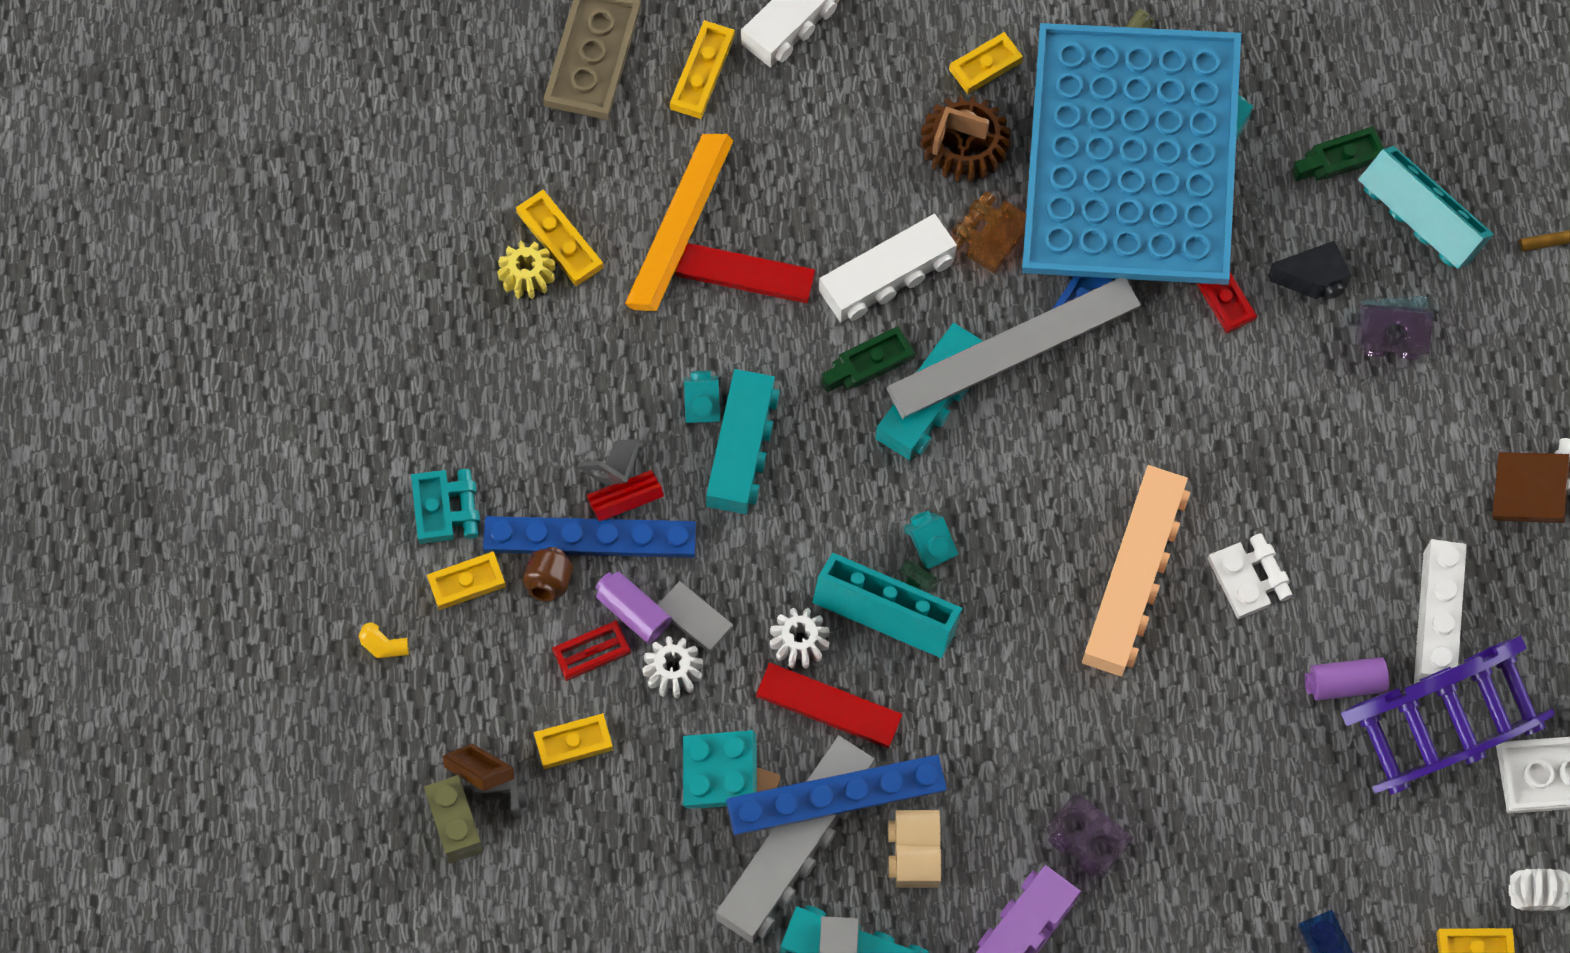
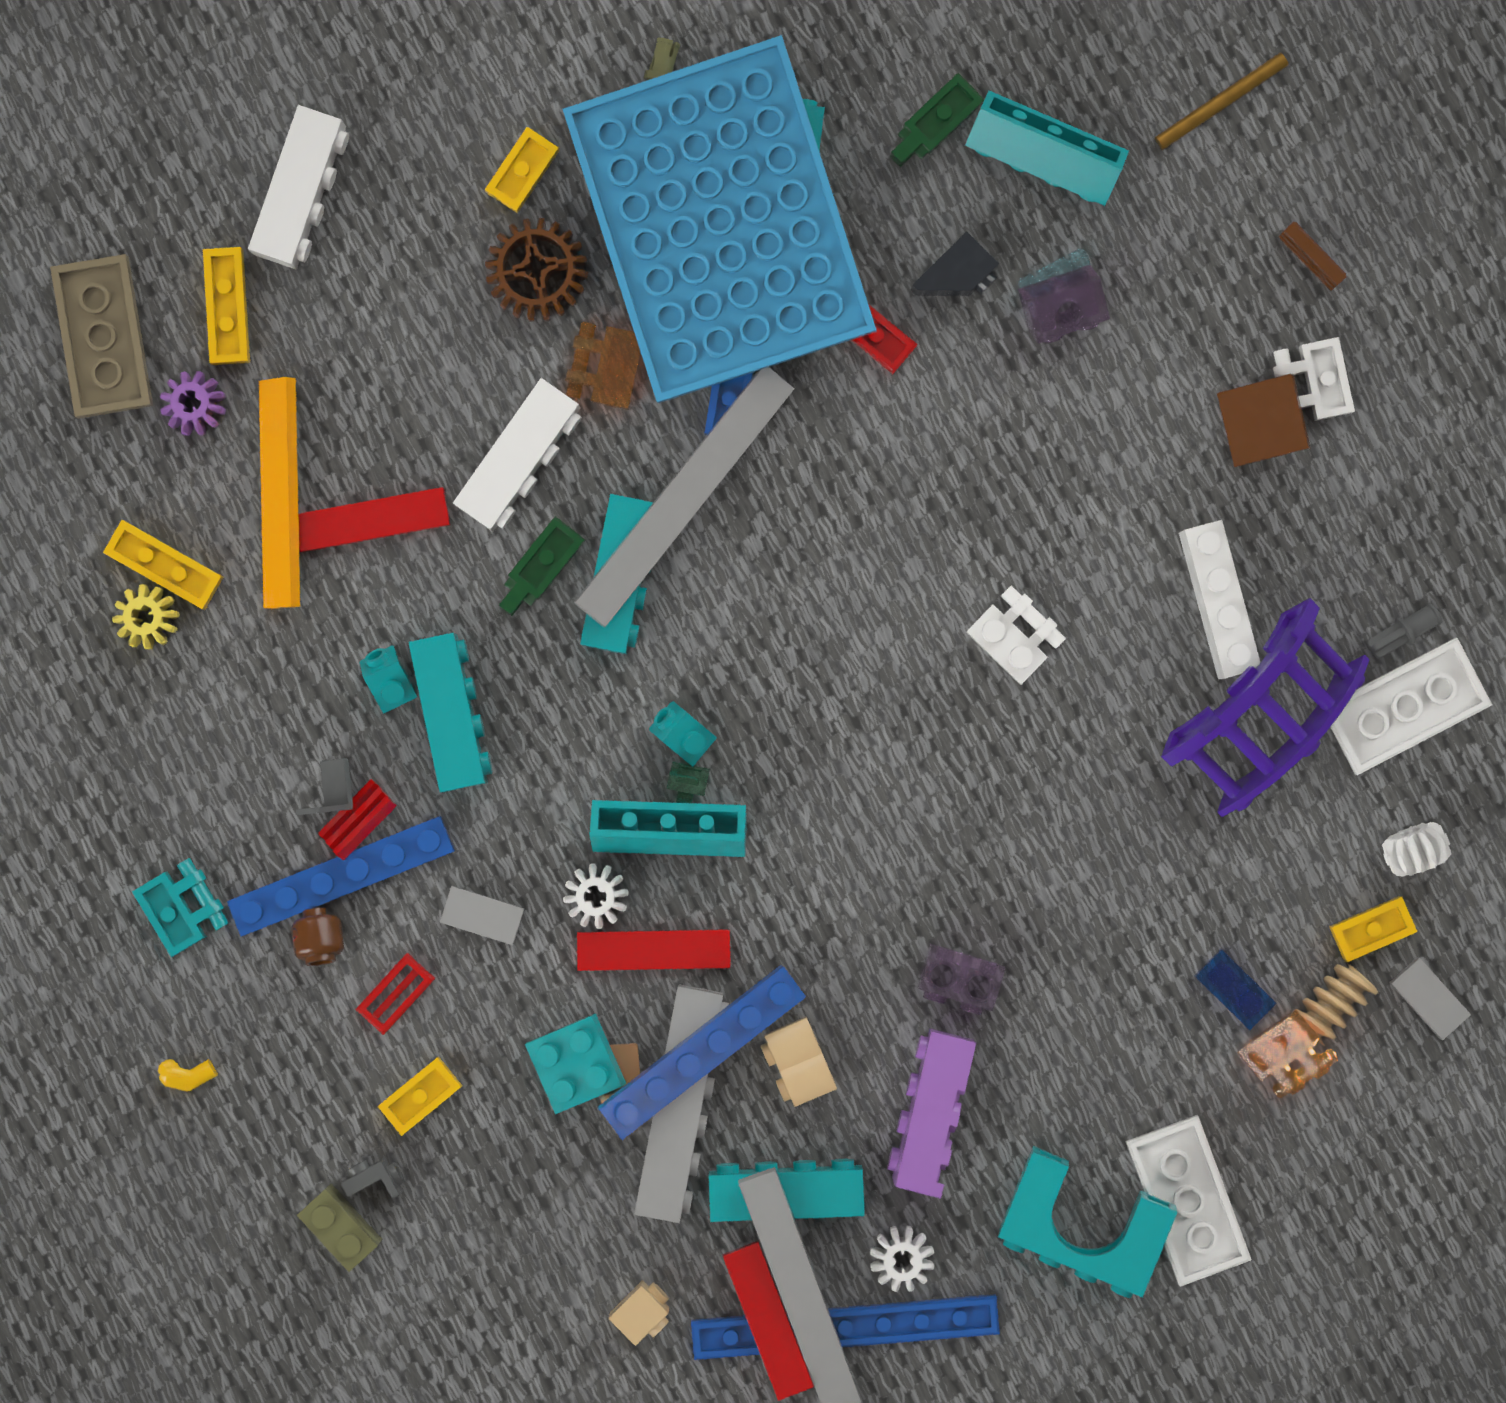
camera: 25 degrees left, 20 degrees up
yellow plate [427,551,506,611] -> none
reddish brown tile [443,743,514,791] -> none
medium lavender brick [596,571,672,644] -> none
white gear [642,636,703,698] -> none
medium nougat bracket [932,107,989,155] -> none
light nougat brick [1082,465,1191,677] -> none
medium lavender brick [1304,657,1389,701] -> none
none -> medium lavender gear [160,371,226,436]

